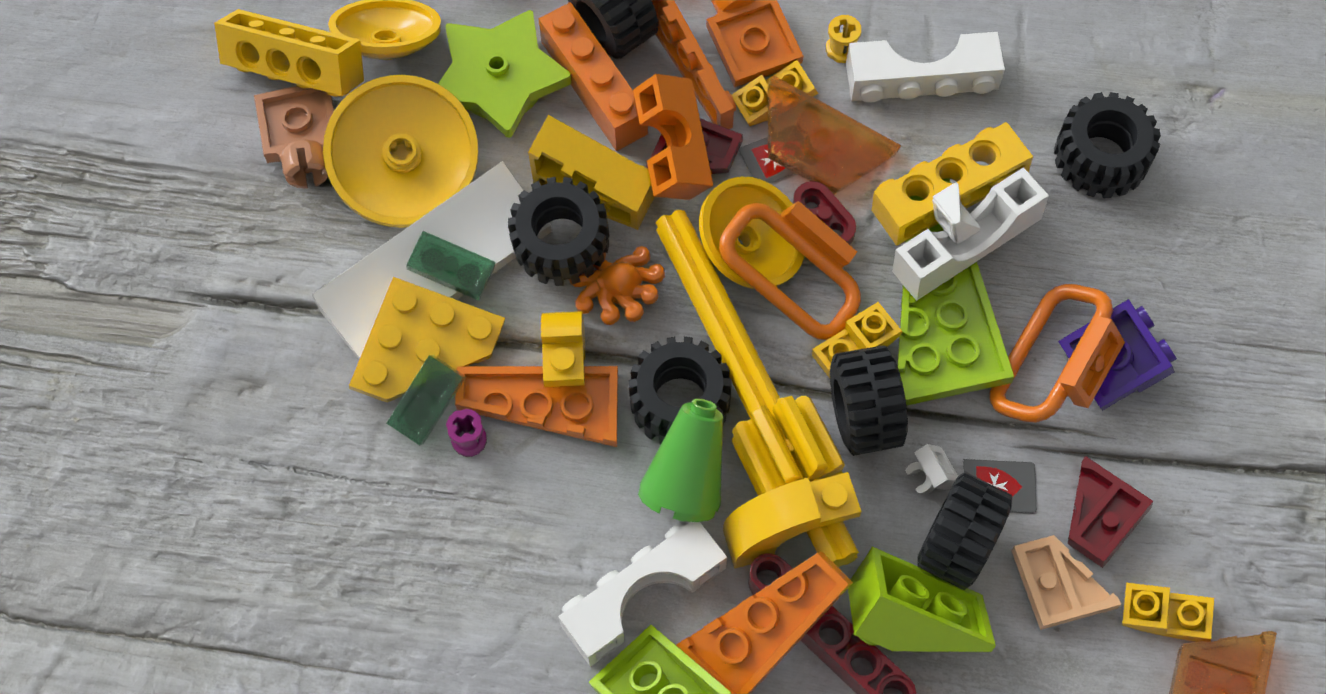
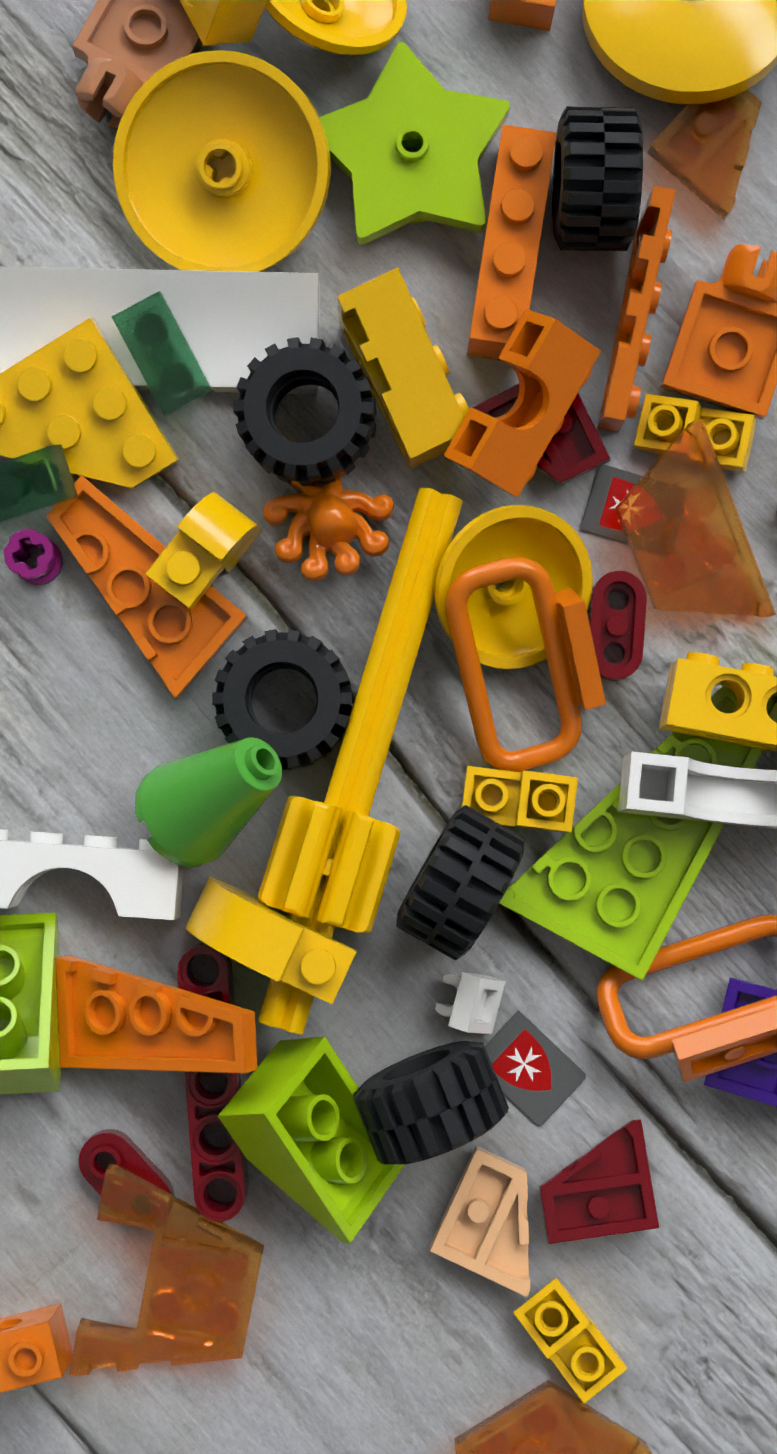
camera: 35 degrees right, 20 degrees up
white slope [932,182,981,244] -> none

